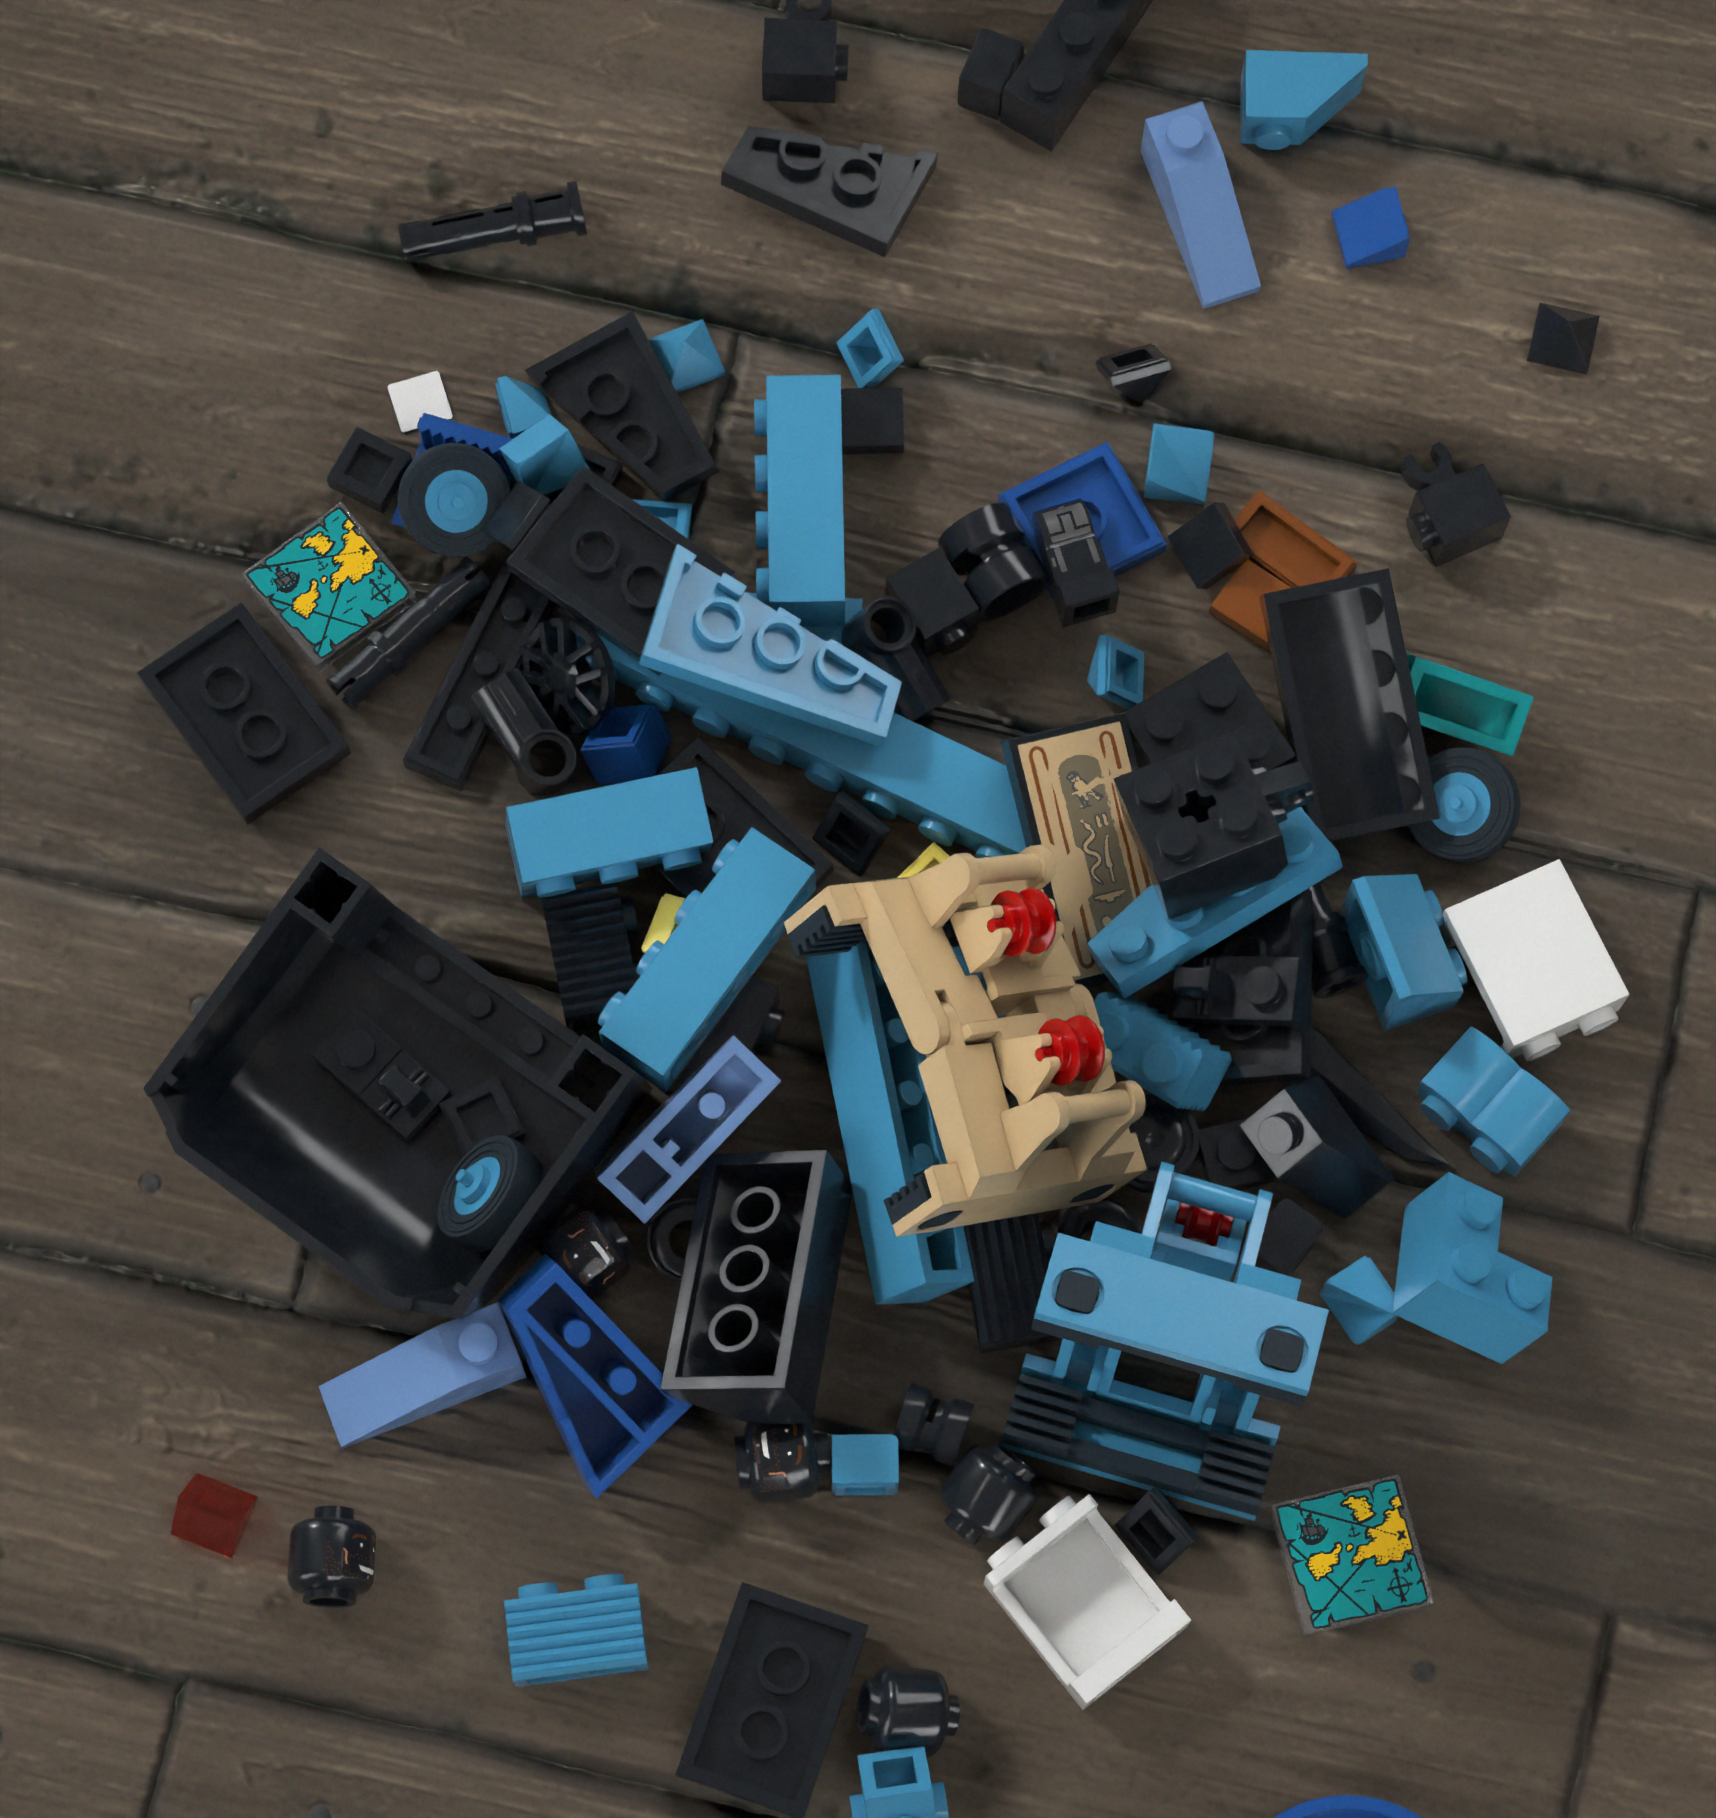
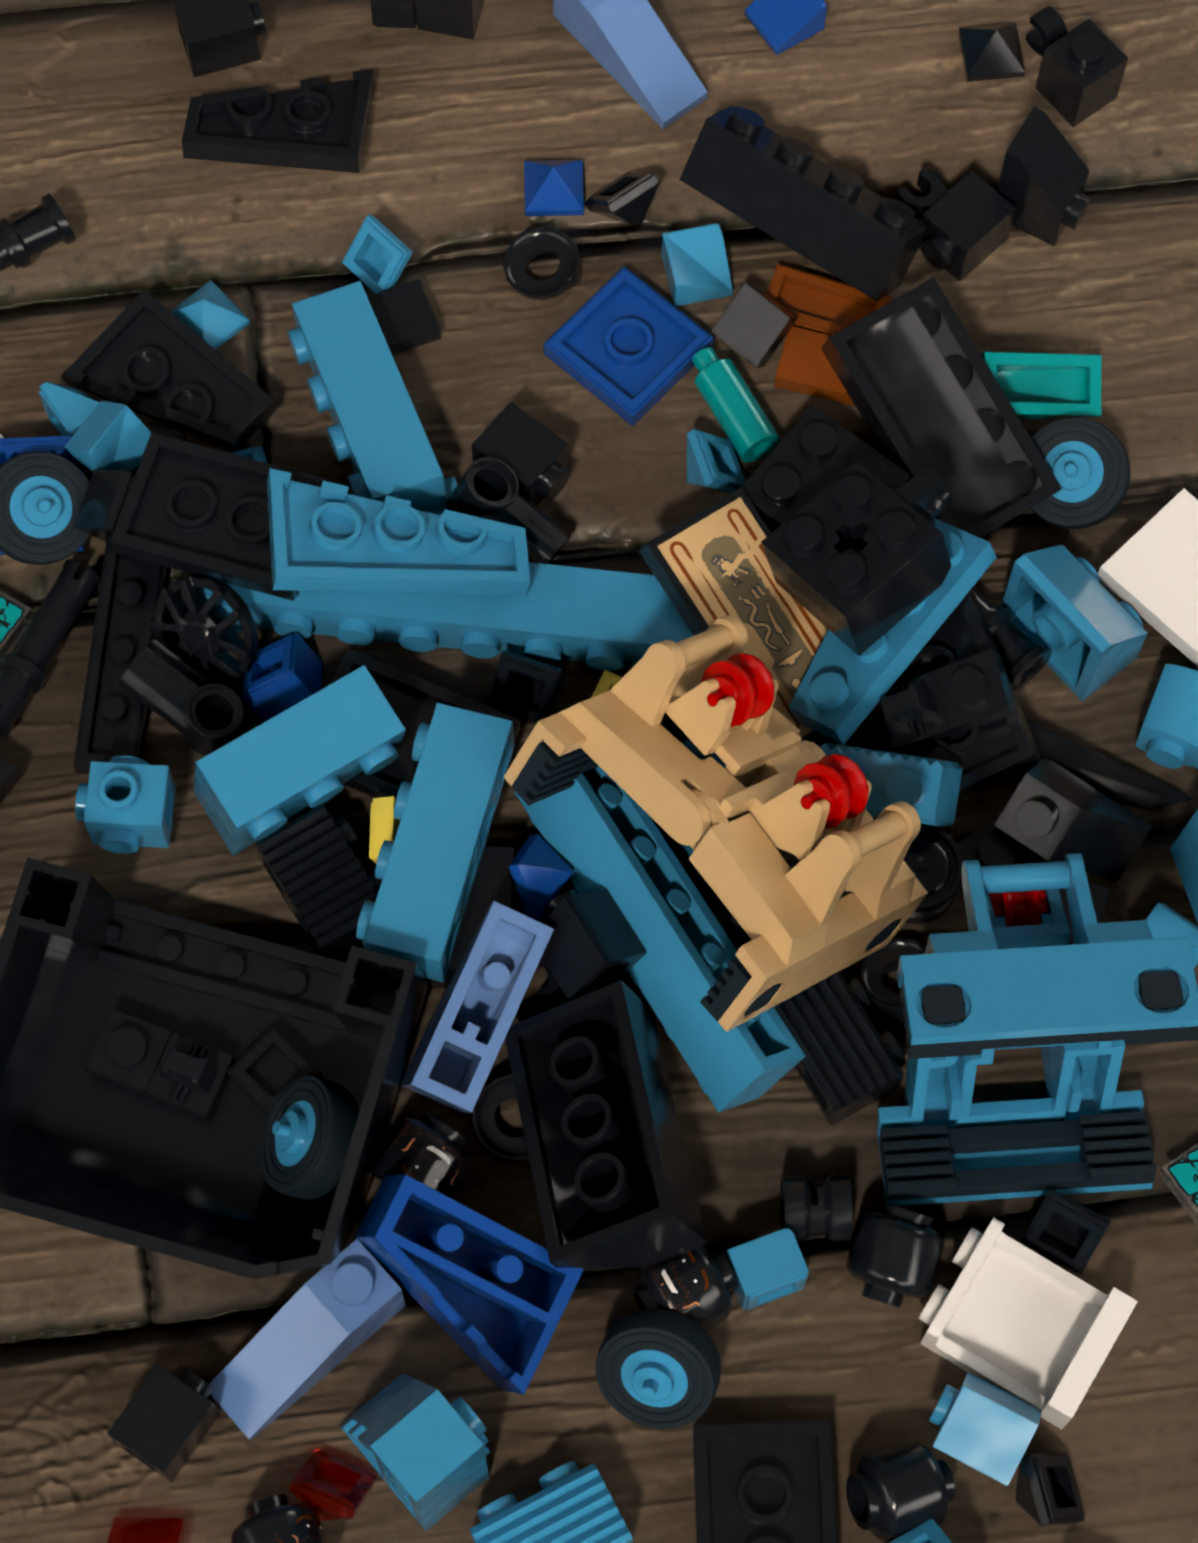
camera: 20 degrees left, 5 degrees down
black wheel [938,503,1050,621] -> none
black leg [1032,498,1120,628] -> none
none -> dark azure brick [75,756,176,854]
none -> black brick [107,1364,220,1483]
none -> clear red slope [289,1449,377,1521]
none -> dark azure wedge [340,1373,490,1532]
none -> black piece [503,224,580,301]
none -> blue slope [509,834,574,921]
none -> blue slope [524,160,584,216]
none -> black brick [536,888,647,1001]
none -> black wheel [596,1308,721,1429]
none -> black brick [679,106,929,301]
none -> teal cylinder [692,347,780,463]
none -> dark azure brick [929,1372,1042,1486]
none -> black slope [997,107,1091,246]
none -> black slope [1015,1453,1085,1526]
none -> black brick [1025,6,1128,127]

